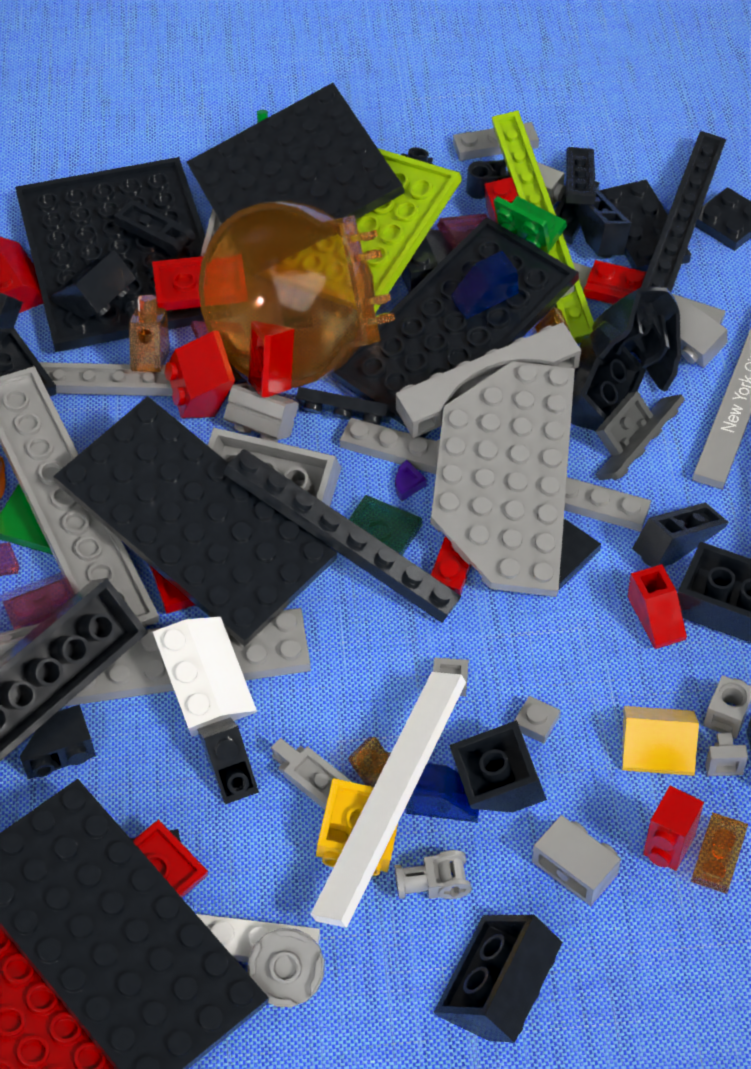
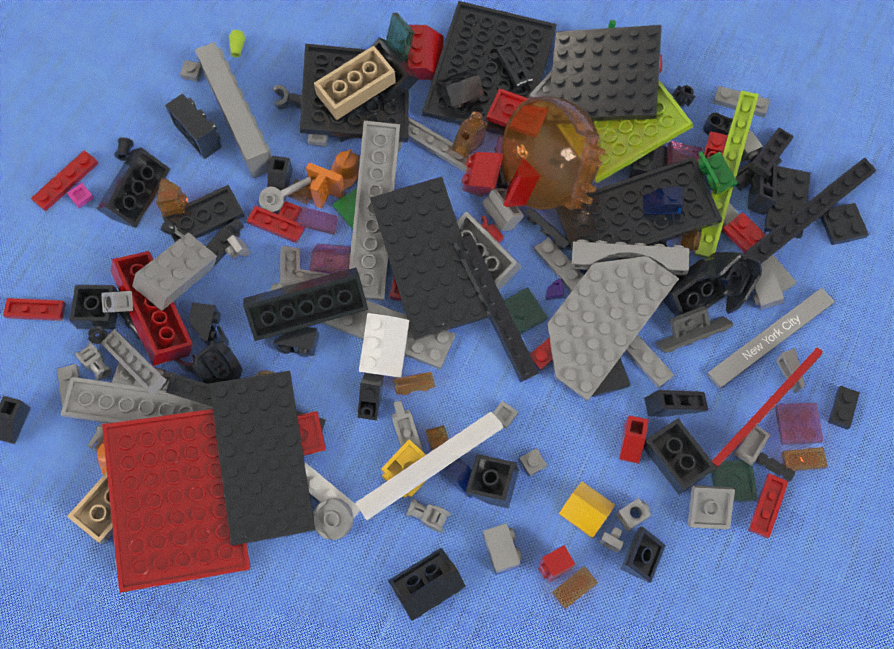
camera: 30 degrees right, 15 degrees up
none -> clear orange plate [393,372,435,395]

